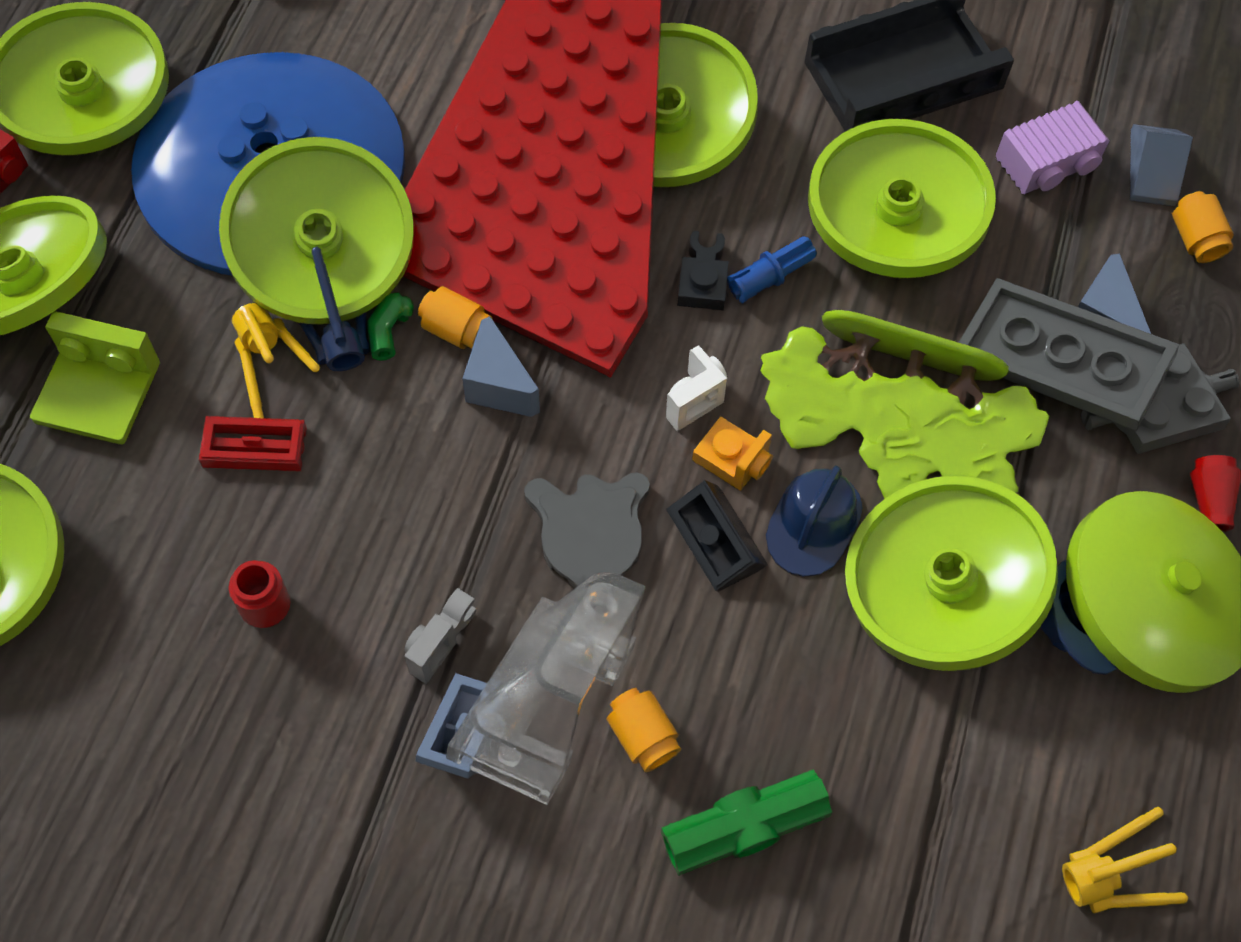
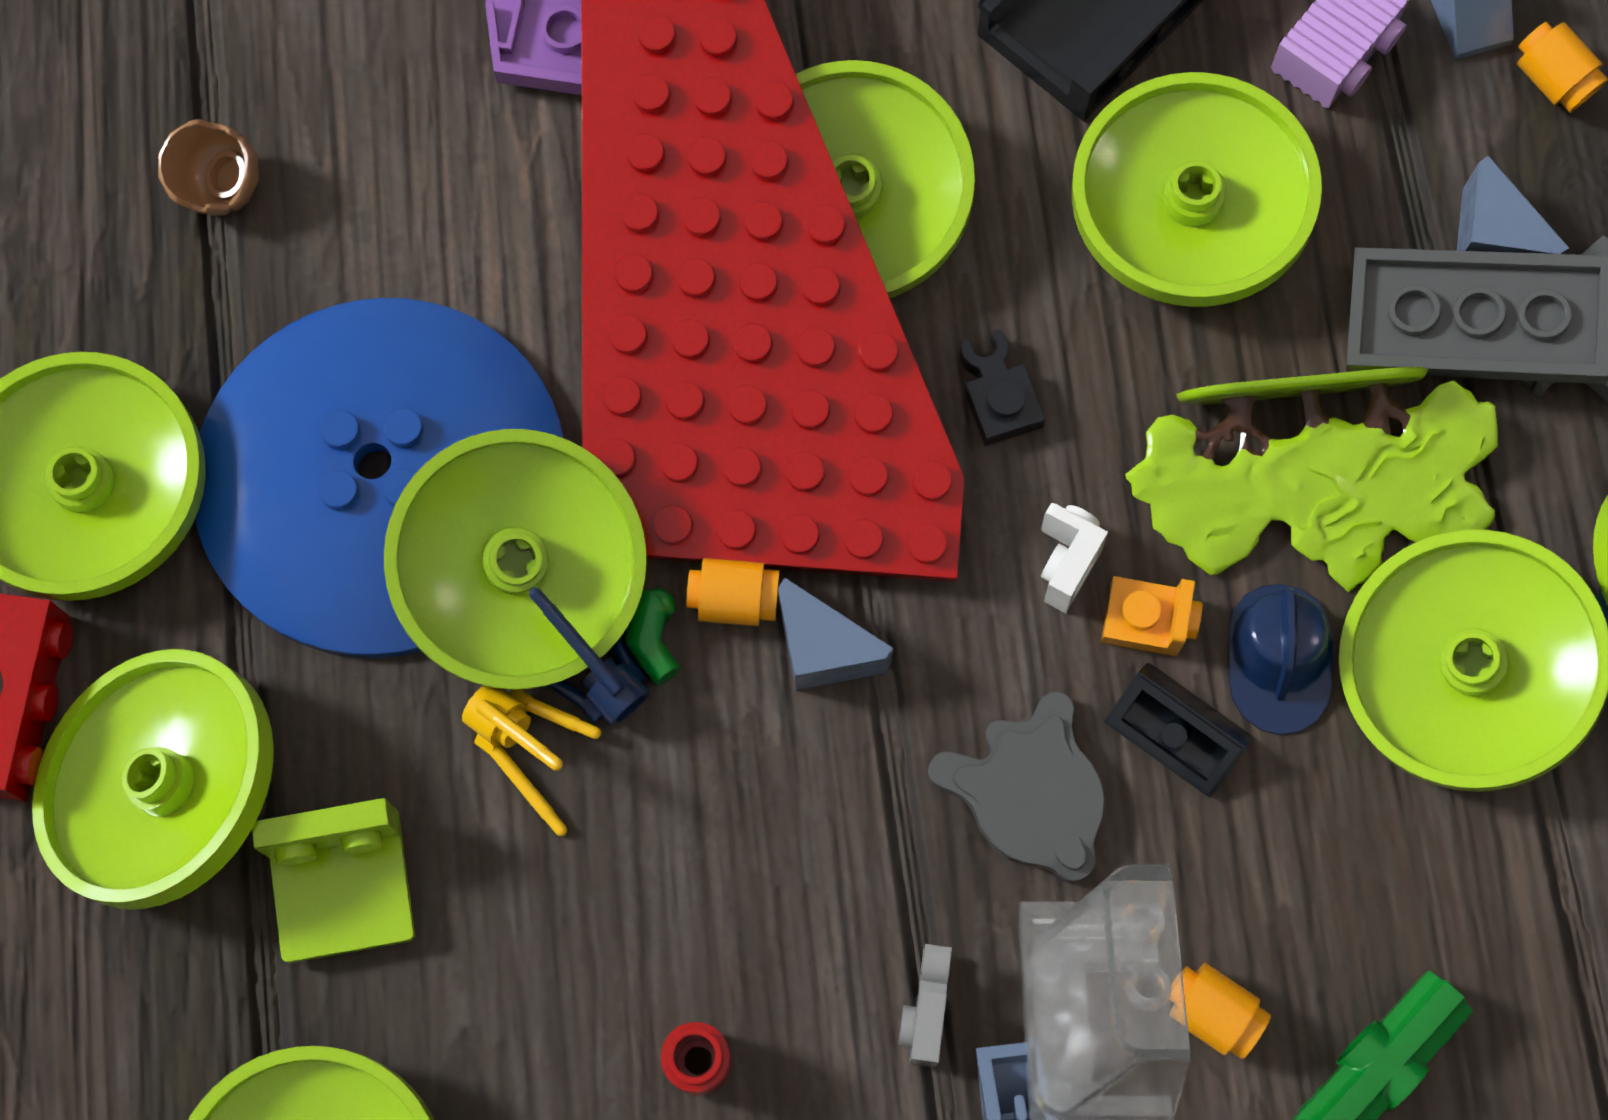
camera: 20 degrees left, 10 degrees up
red tile [199,416,307,471] -> none
blue axle [727,236,817,303] -> none

